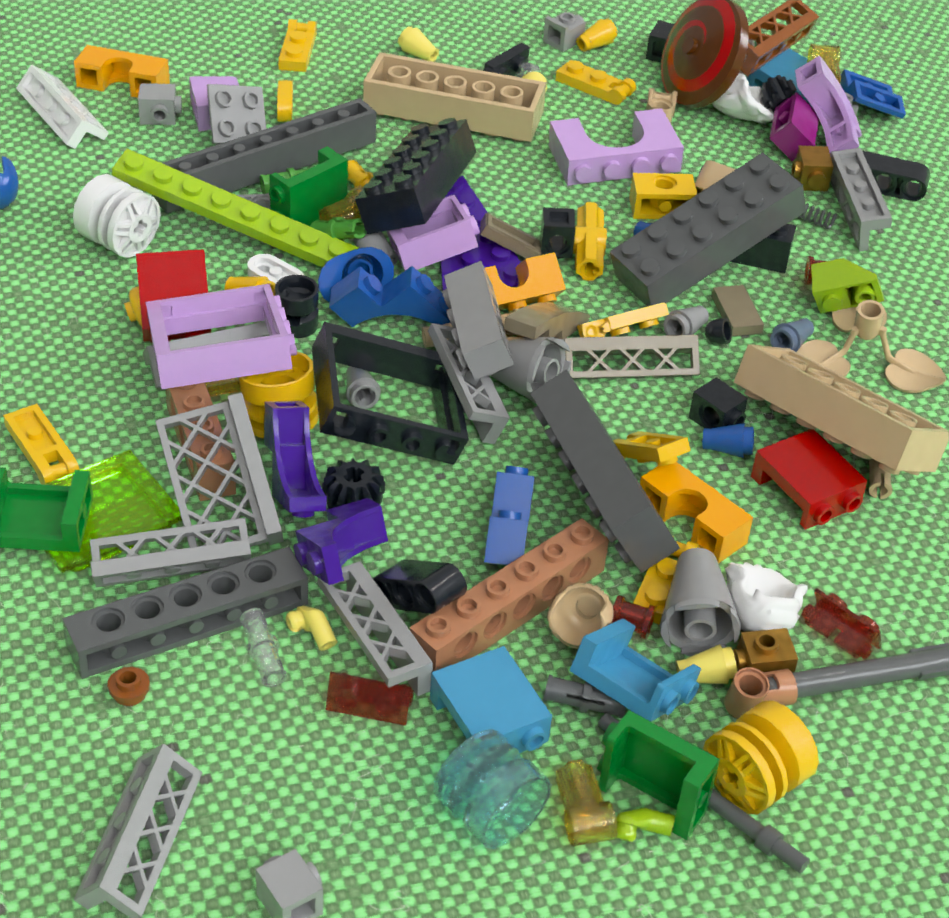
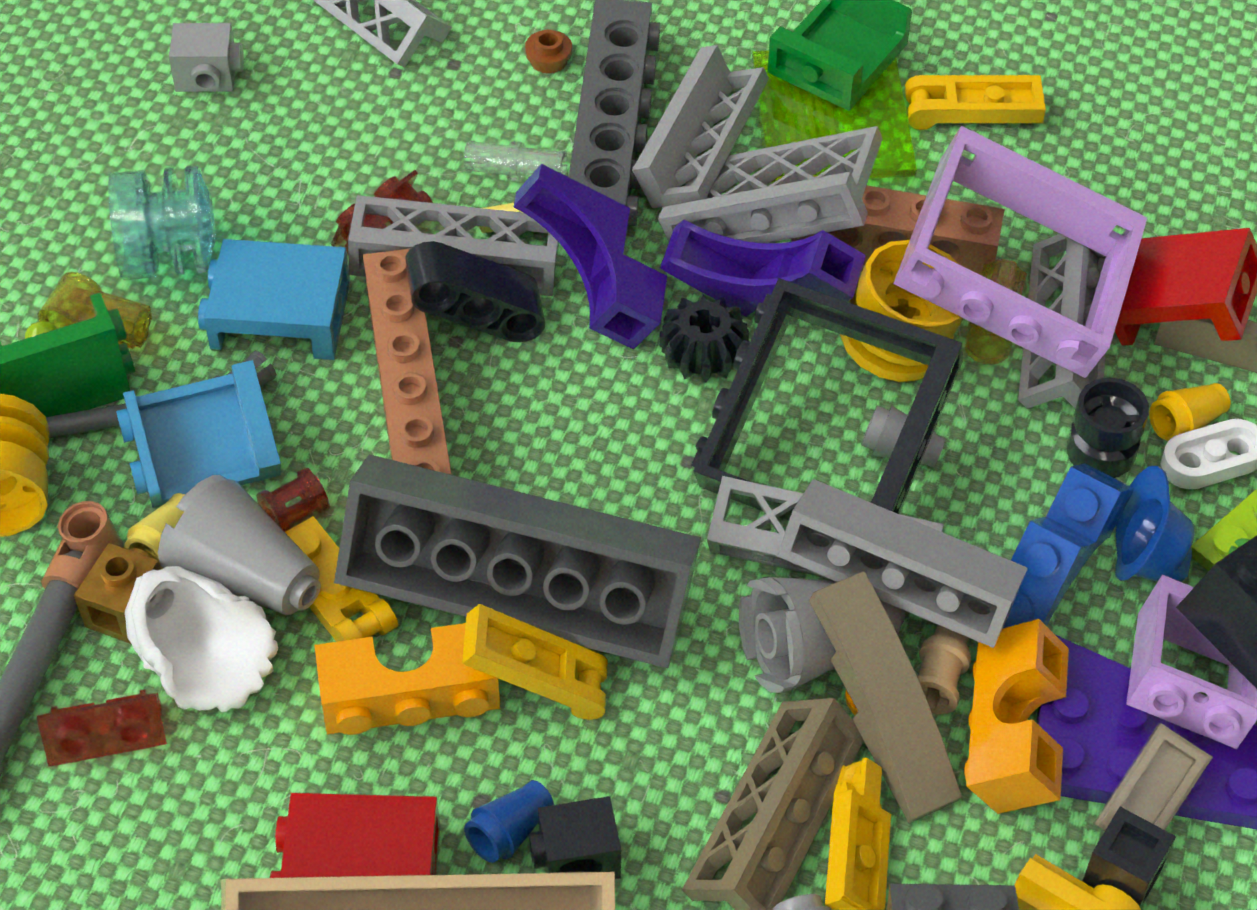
camera: 125 degrees right, 10 degrees up
arch [484,466,535,565] -> none
tan hair [547,583,614,649] -> none

